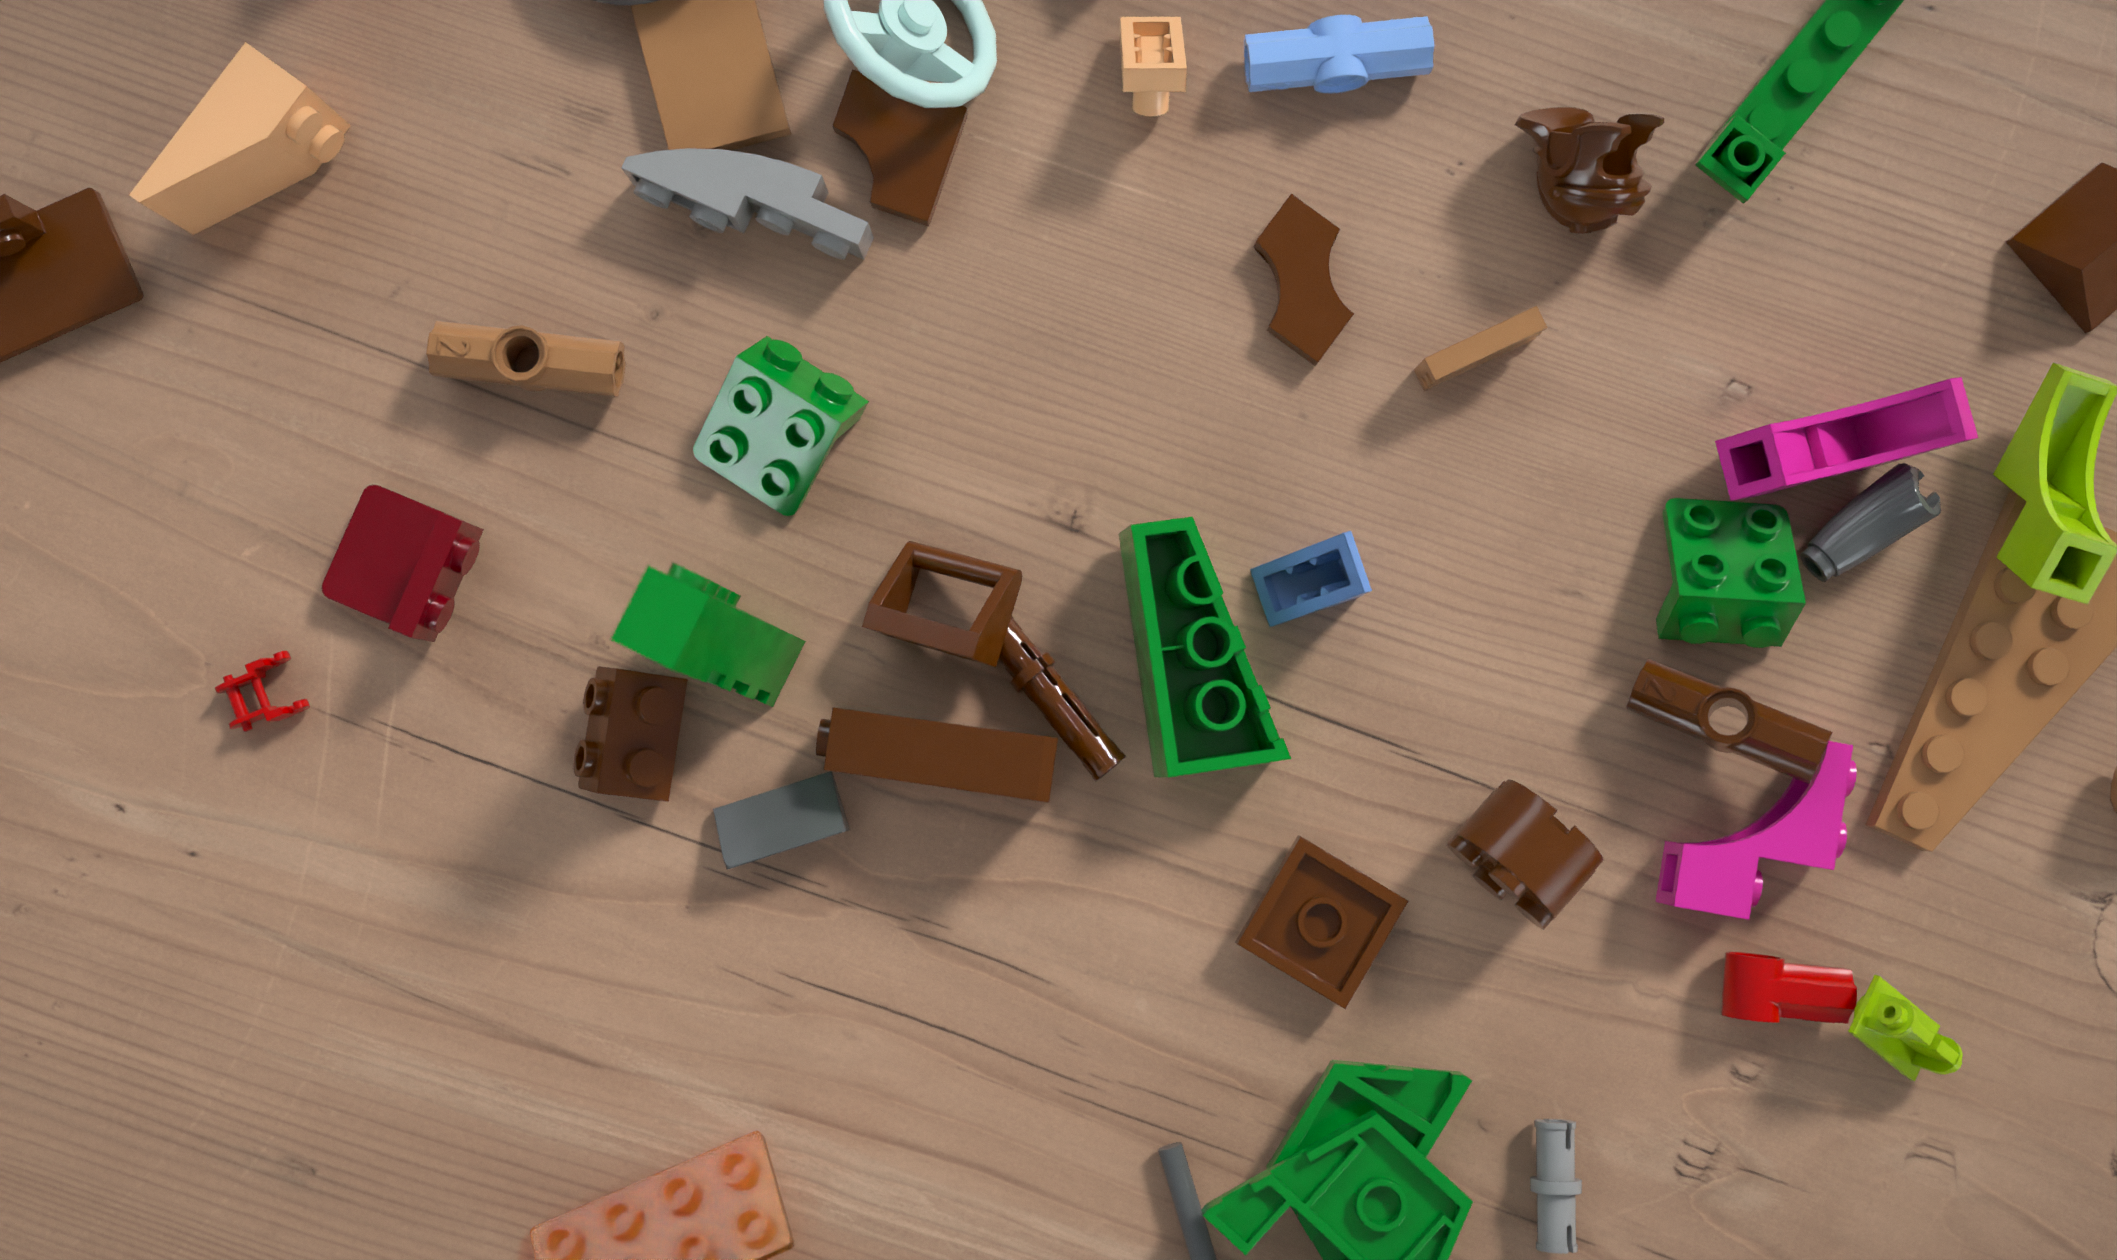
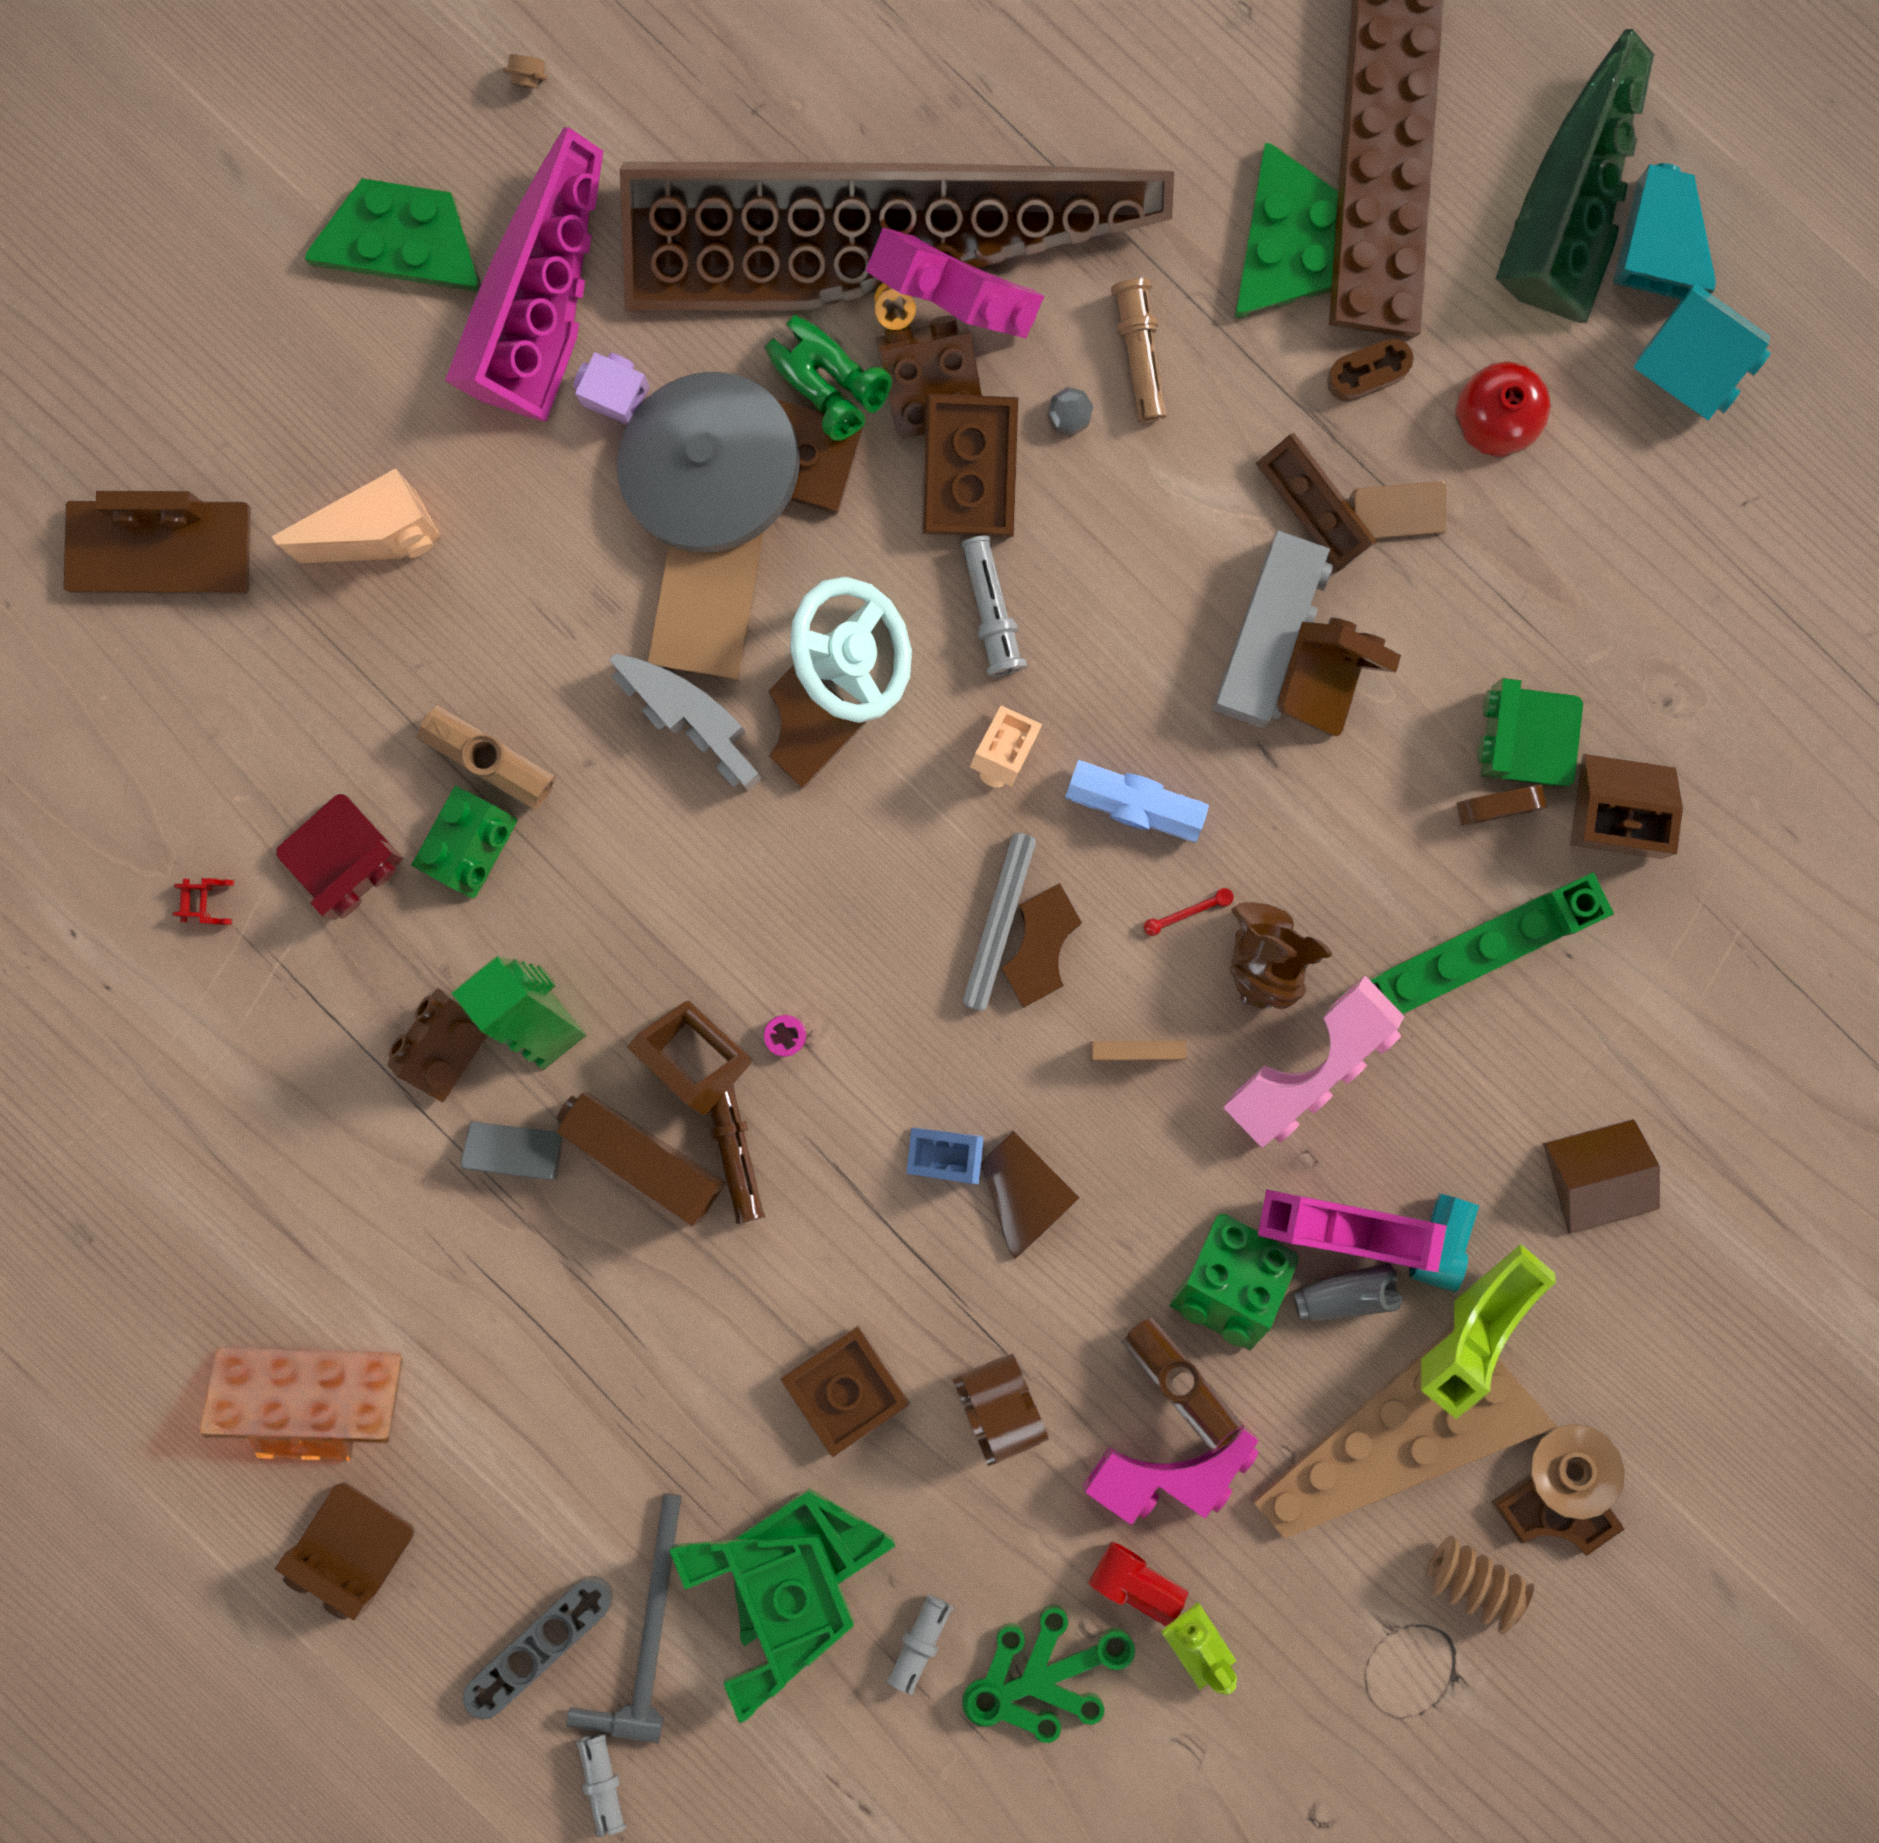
camera: 30 degrees right, 0 degrees up
green bracket [693,336,869,516] -> none
green wedge [1118,517,1292,778] -> none
none -> green bracket [411,785,517,899]
none -> dark pink bush [764,1015,806,1057]
none -> green plant [962,1605,1135,1743]
none -> light grey axle [963,833,1036,1011]
none -> reddish brown slope [981,1131,1079,1259]
none -> red hinge [1143,888,1234,936]
none -> bright pink arch [1223,976,1404,1148]
none -> teal piece [1409,1193,1480,1293]

